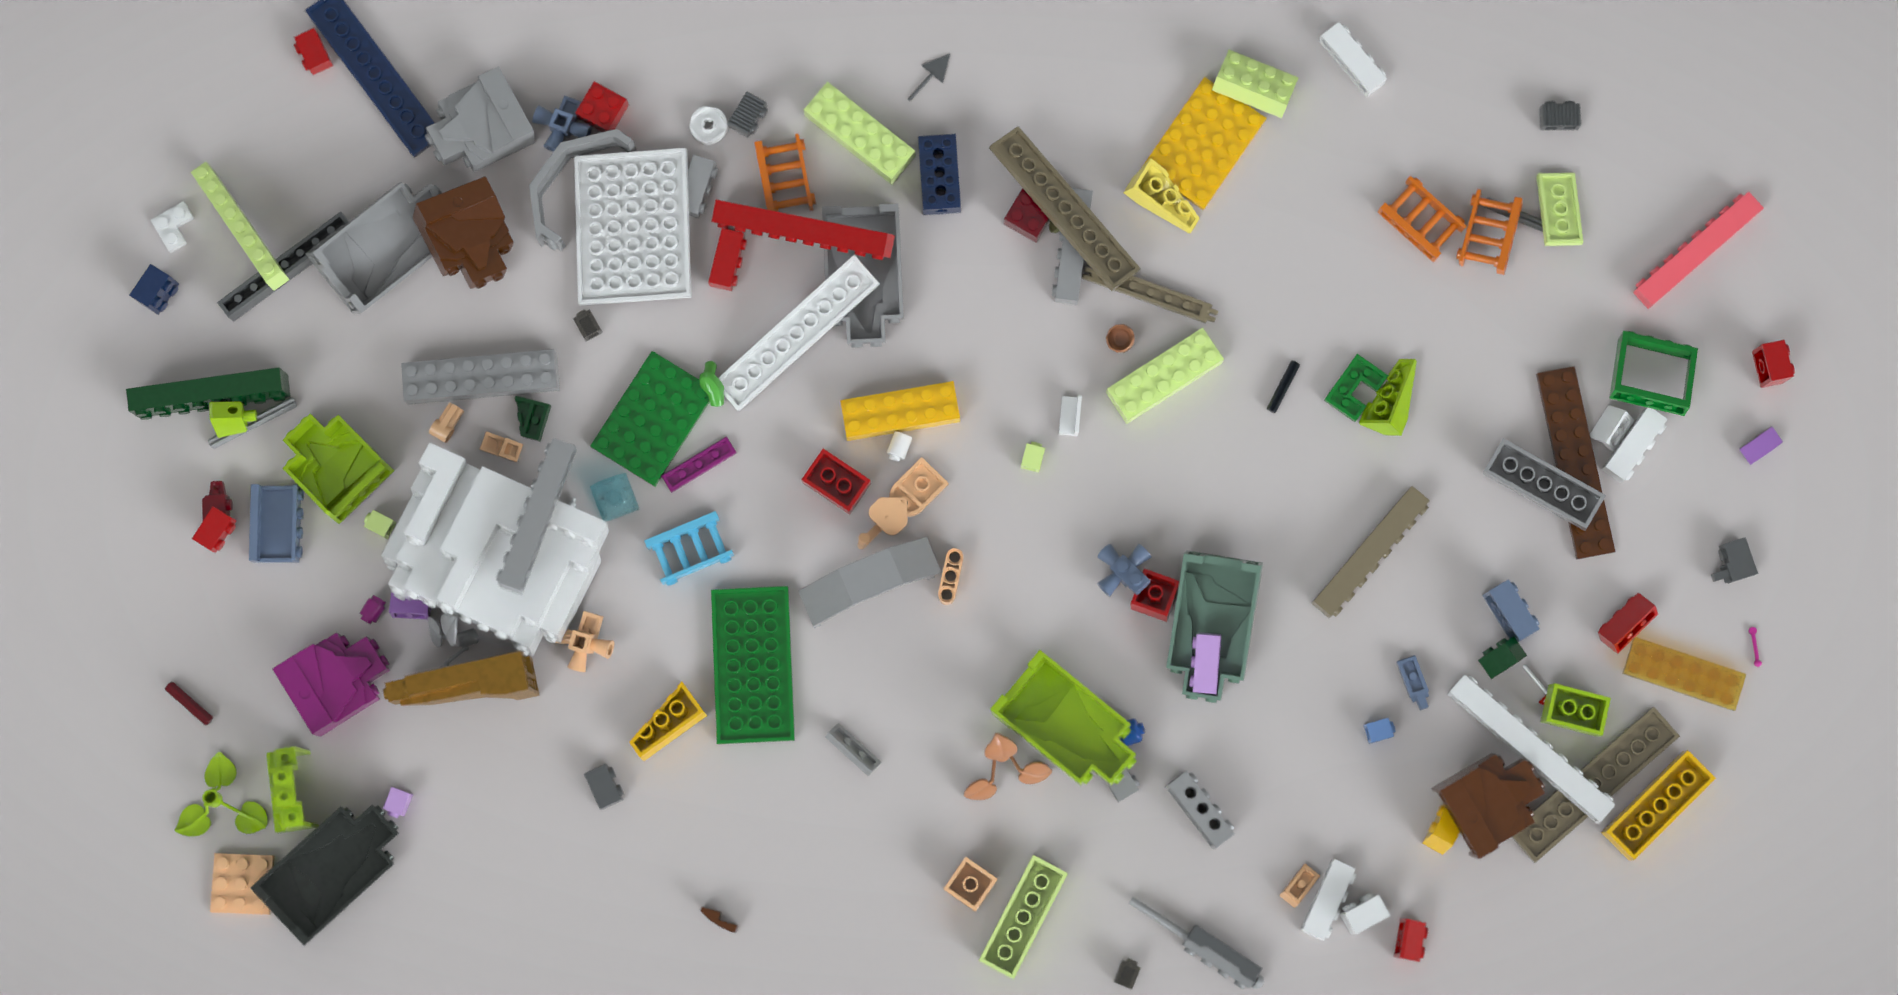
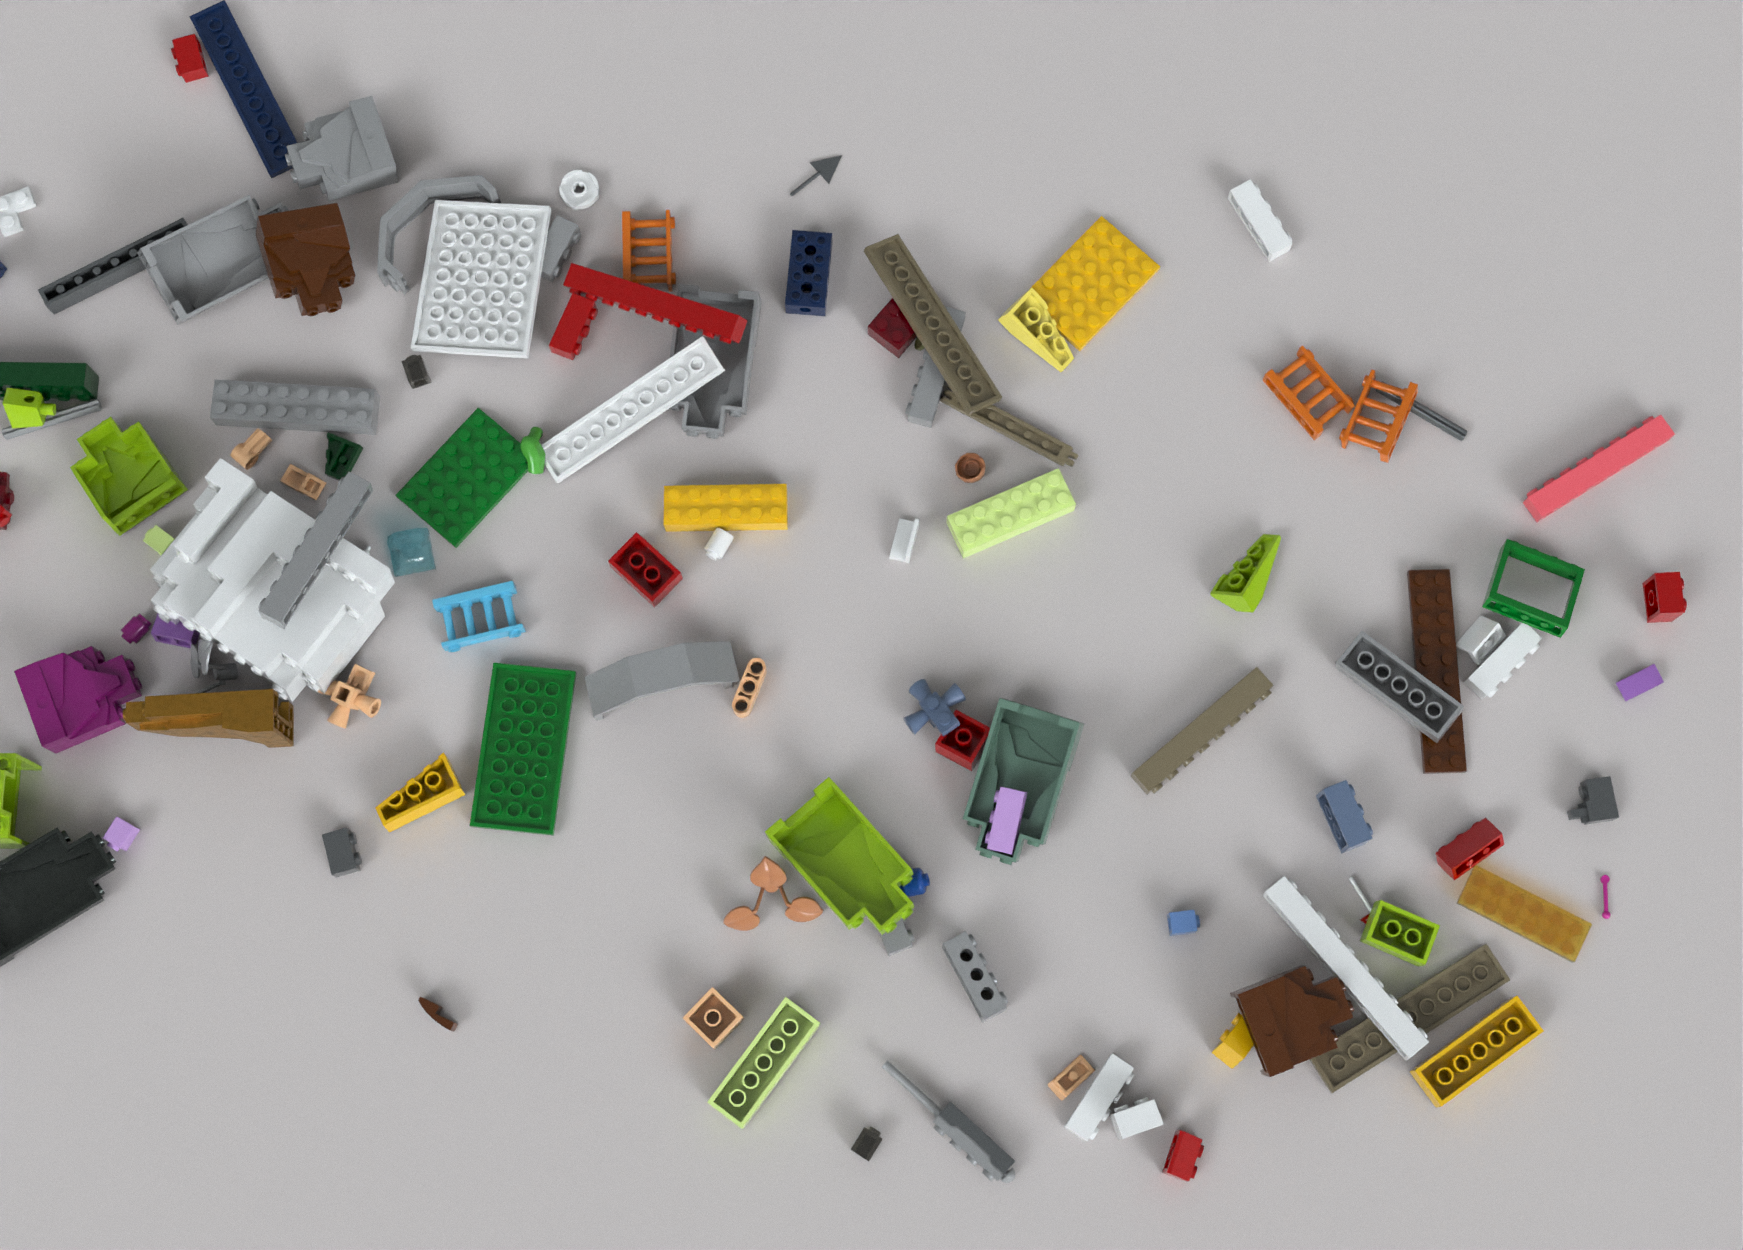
camera: 10 degrees right, 5 degrees down
yellowish green brick [191,162,289,290] -> none
sand blue panel [249,484,304,563] -> none
sand blue brick [533,95,592,152] -> none
red brick [575,81,629,132] -> none
magenta tile [661,436,737,493] -> none
dark grey brick [728,91,768,138] -> none
yellowish green brick [804,81,916,185] -> none
light grey plate [825,723,881,776] -> none
light nougat plate [857,457,949,549] -> none
yellowish green brick [1021,442,1045,473] -> none
yellowish green brick [1212,50,1299,118] -> none
black axle [1267,360,1300,413] -> none
green plate [1324,354,1389,422] -> none
sand blue hinge [1396,655,1429,710] -> none
dark green brick [1478,636,1527,679] -> none
yellowish green tile [1536,173,1584,246] -> none
dark grey brick [1539,101,1581,130] -> none

